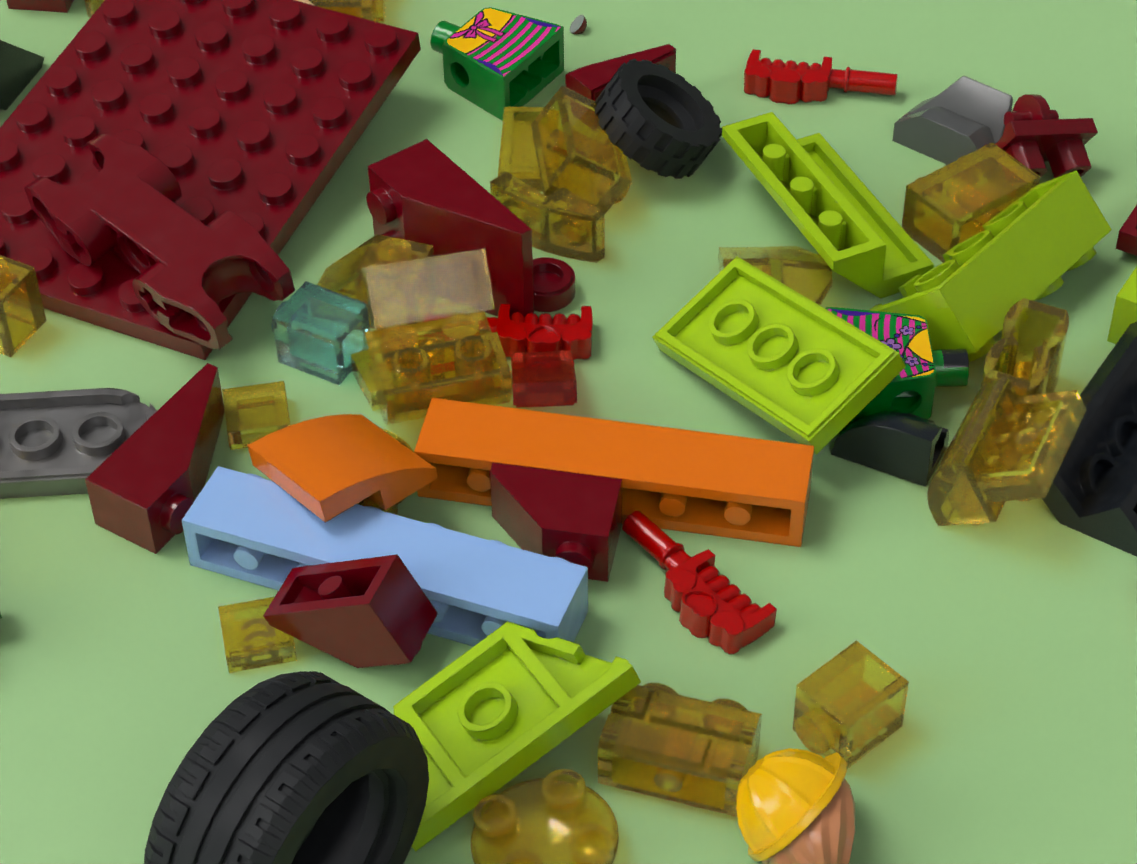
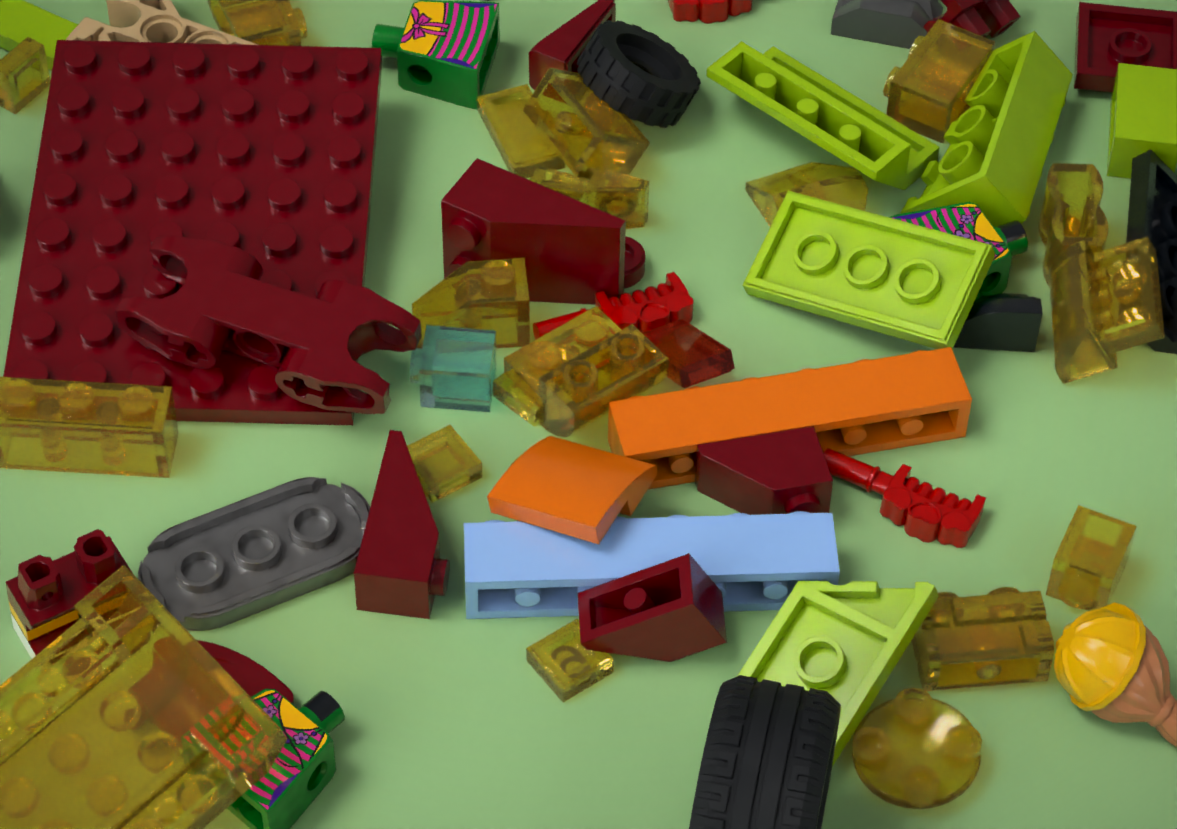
camera: 25 degrees left, 5 degrees up
clear yellow tile [362,248,495,329] -> none

